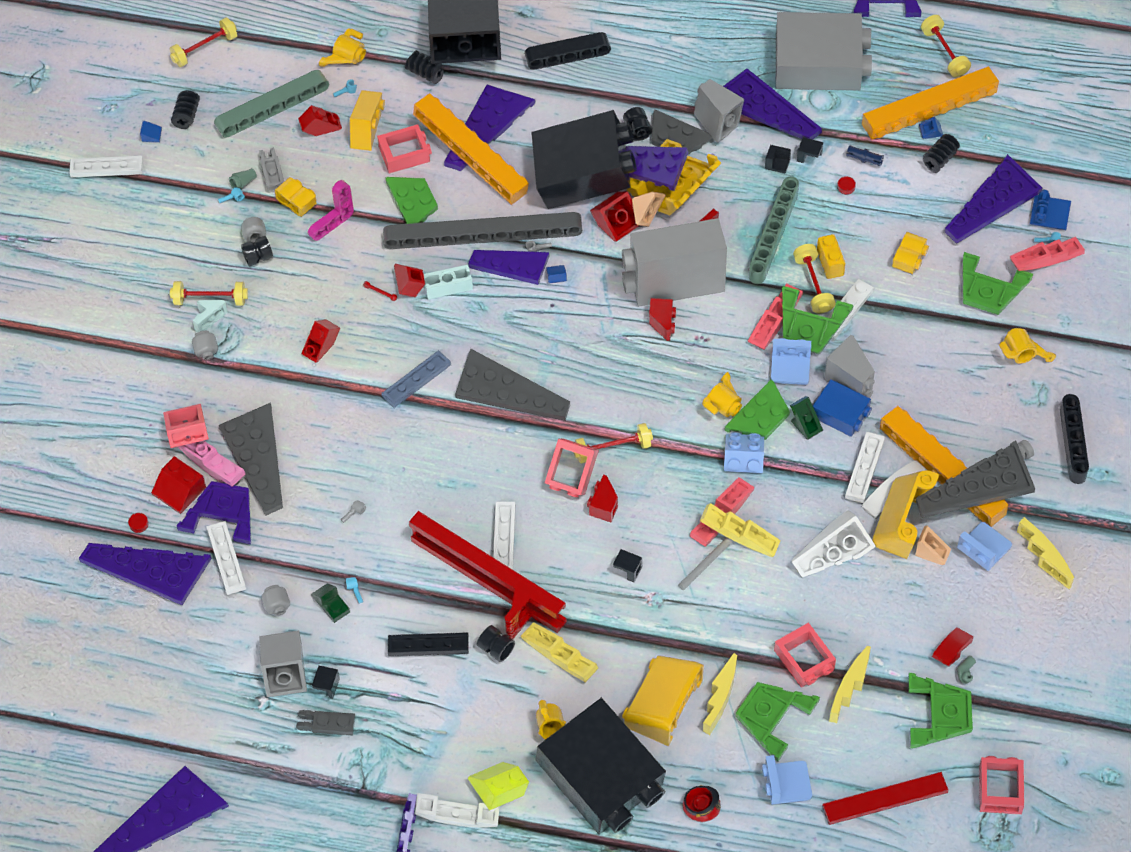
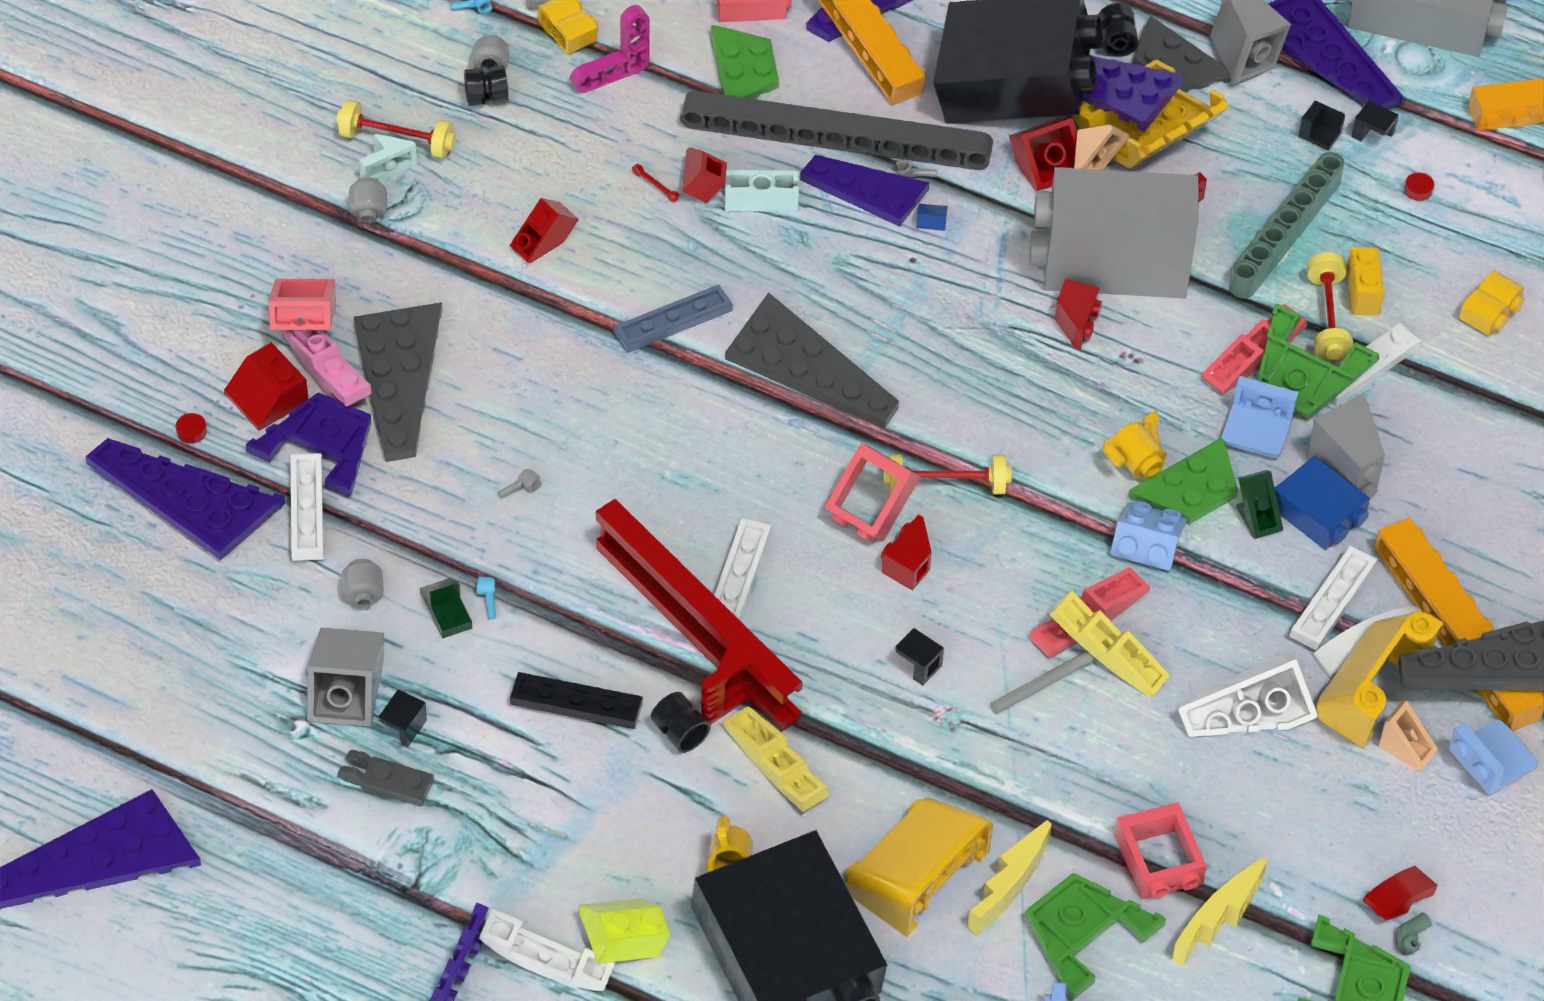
camera: 10 degrees right, 5 degrees down
dark blue pin [846,145,884,166] -> none

